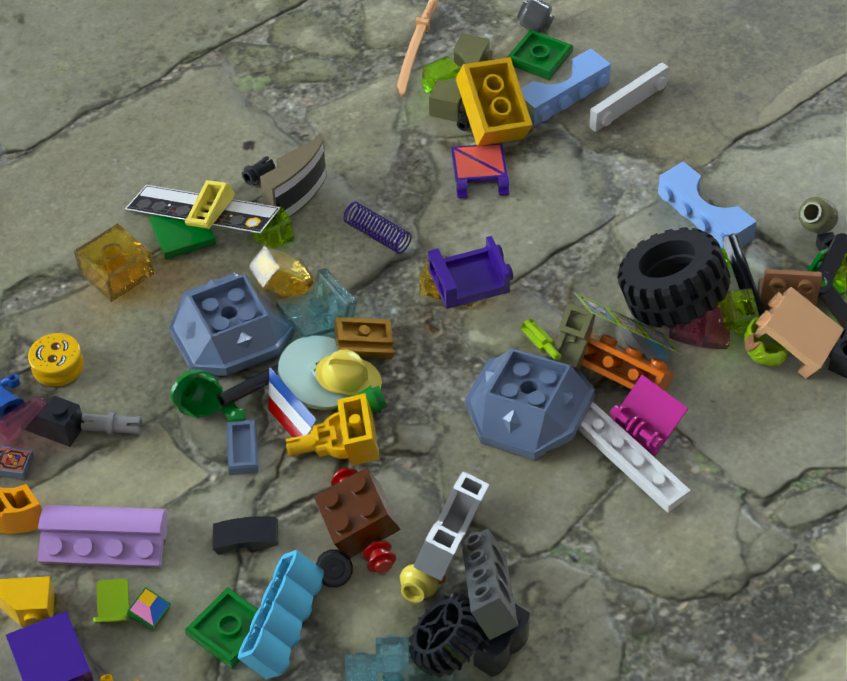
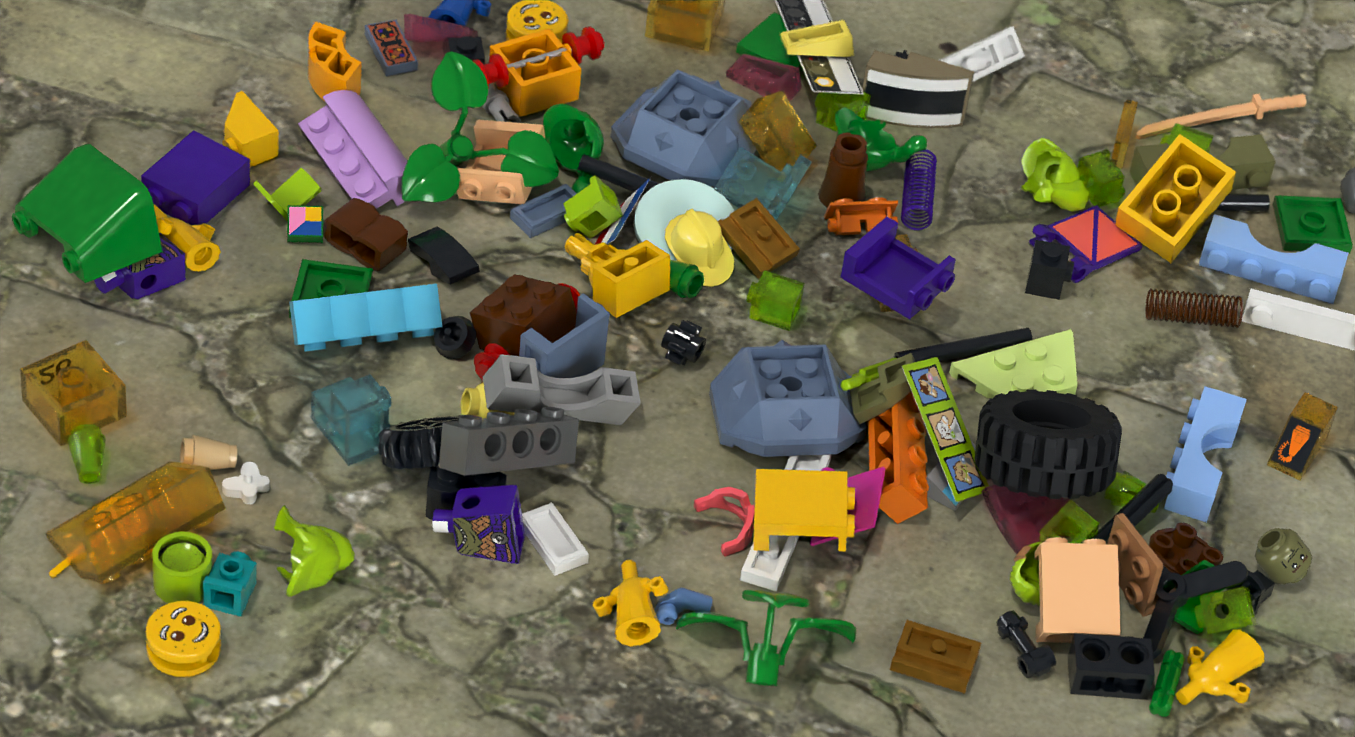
camera: 50 degrees right, 5 degrees down
none -> reddish brown brick [324,198,408,271]
none -> green plant [401,52,559,203]
none -> dark purple torso [432,485,525,564]
none -> light nougat panel [457,119,545,204]
none -> light orange brick [472,26,604,117]
none -> sand blue panel [519,293,610,378]
none -> white tile [522,503,589,576]
none -> lime brick [563,175,623,239]
none -> yellow piece [593,560,669,647]
none -> medium blue arm [655,588,713,625]
none -> black gear [661,320,706,366]
none -> green plant [676,590,856,686]
none -> coral helmet [694,487,755,556]
none -> clear pink slope [726,54,802,105]
none -> clear neon green brick [746,270,805,331]
none -> yellow panel [754,469,855,552]
none -> reddish brown plant [818,132,868,208]
none -> orange hinge [824,197,898,235]
none -> green piece [835,107,927,171]
none -> pearl gold plate [890,620,981,693]
none -> black piece [894,327,1033,362]
none -> white plate [939,26,1025,82]
none -> yellowish green wing [949,329,1078,399]
none -> black bar [996,611,1056,678]
none -> lime piece [1021,137,1089,212]
none -> black brick [1025,240,1074,300]
none -> clear neon green brick [1077,149,1126,207]
none -> clear yellow tile [1110,99,1138,169]
none -> reddish brown piece [1145,288,1243,328]
none -> reddish brown dish [1149,522,1223,575]
none -> slope [1267,392,1338,480]

